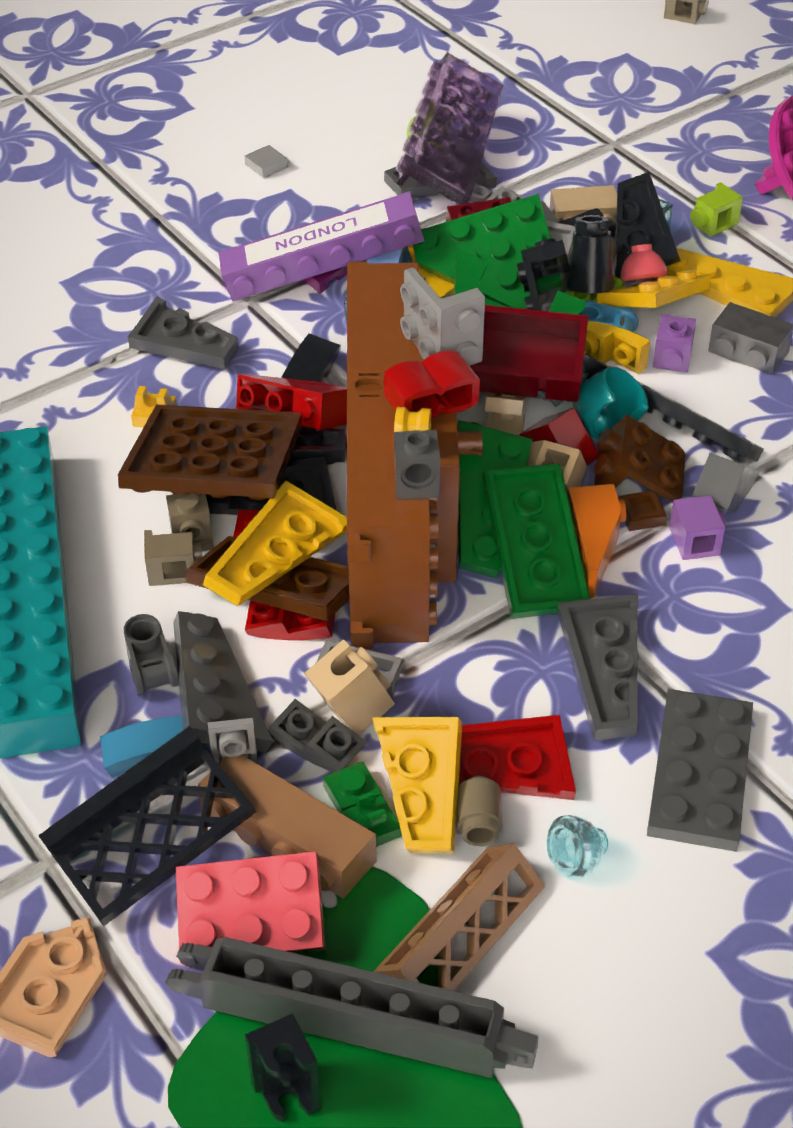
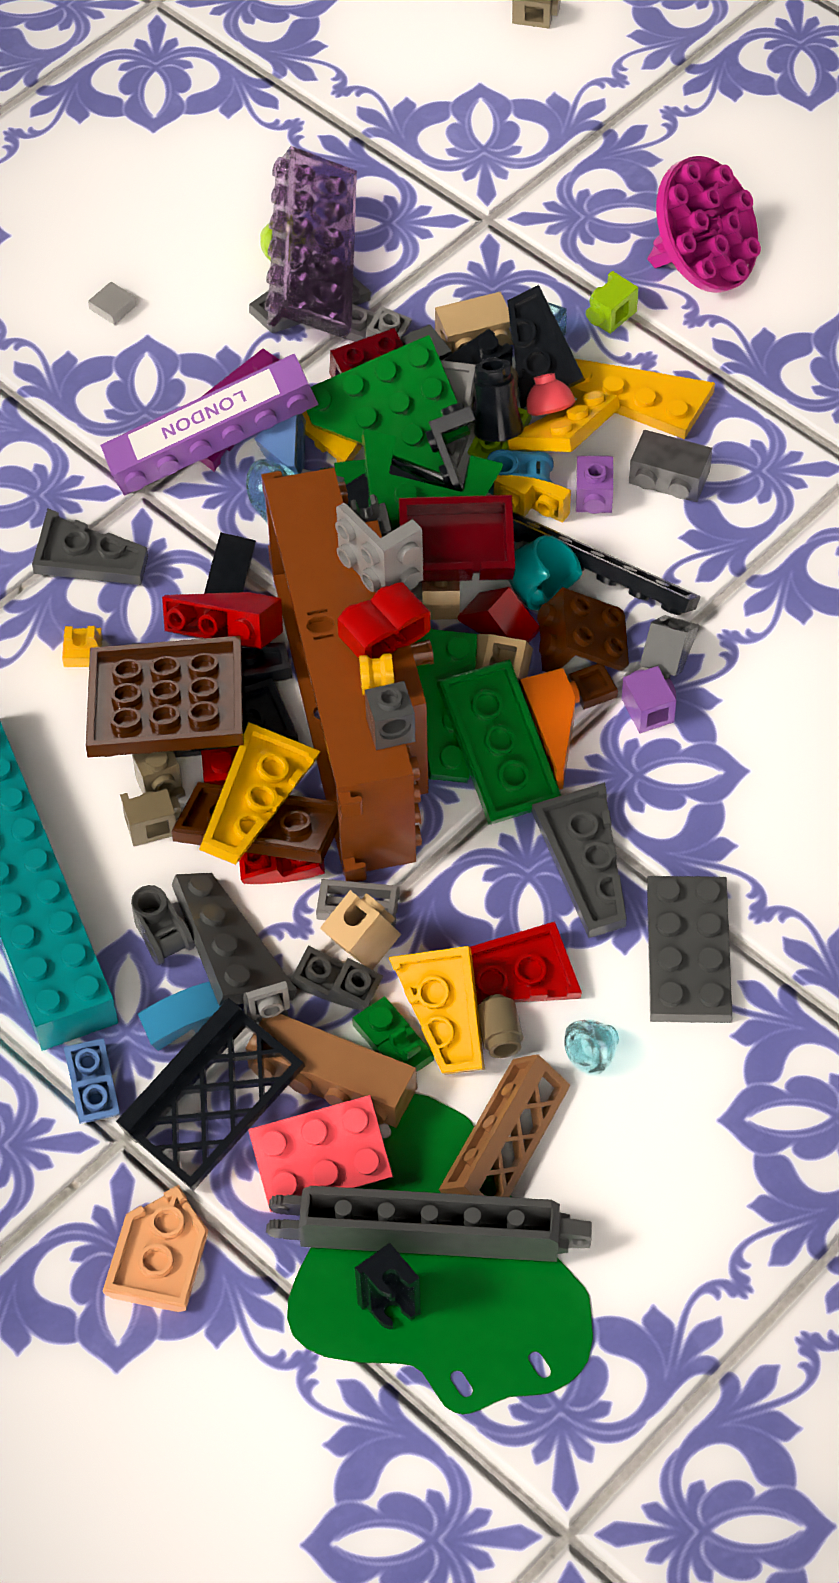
camera: 10 degrees left, 10 degrees up
none -> medium blue slope [64,1038,120,1124]

